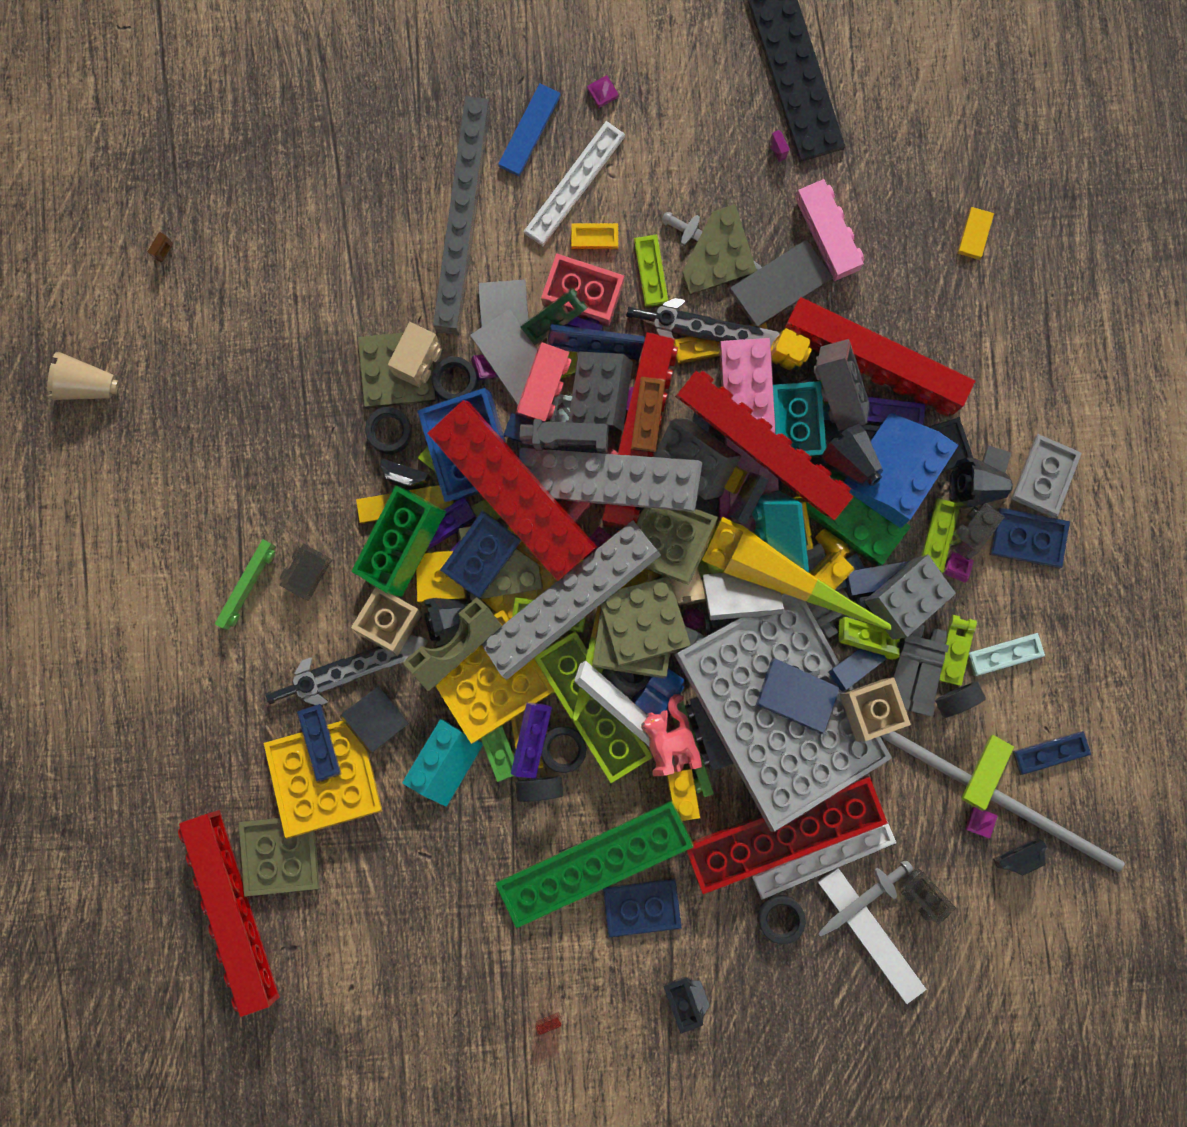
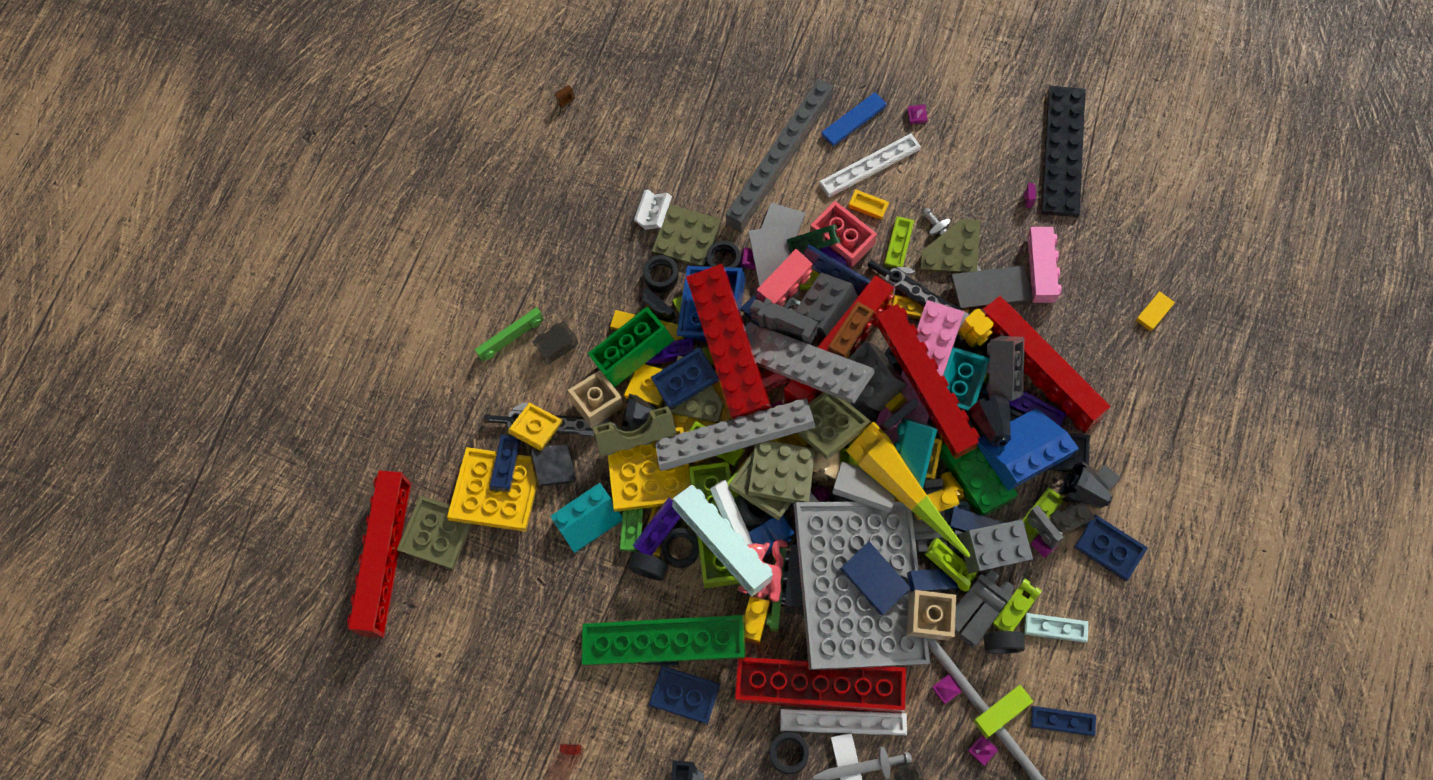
camera: 30 degrees right, 15 degrees down
tan cone [47,352,118,400] -> none
tan brick [388,322,442,388] -> none
light grey tile [1011,434,1082,518] -> none
none -> yellow plate [508,402,562,451]
none -> white bracket [634,190,672,230]
none -> light aqua brick [672,485,773,597]
none -> magenta tile [931,675,961,705]
none -> dark grey plate [1027,506,1064,549]

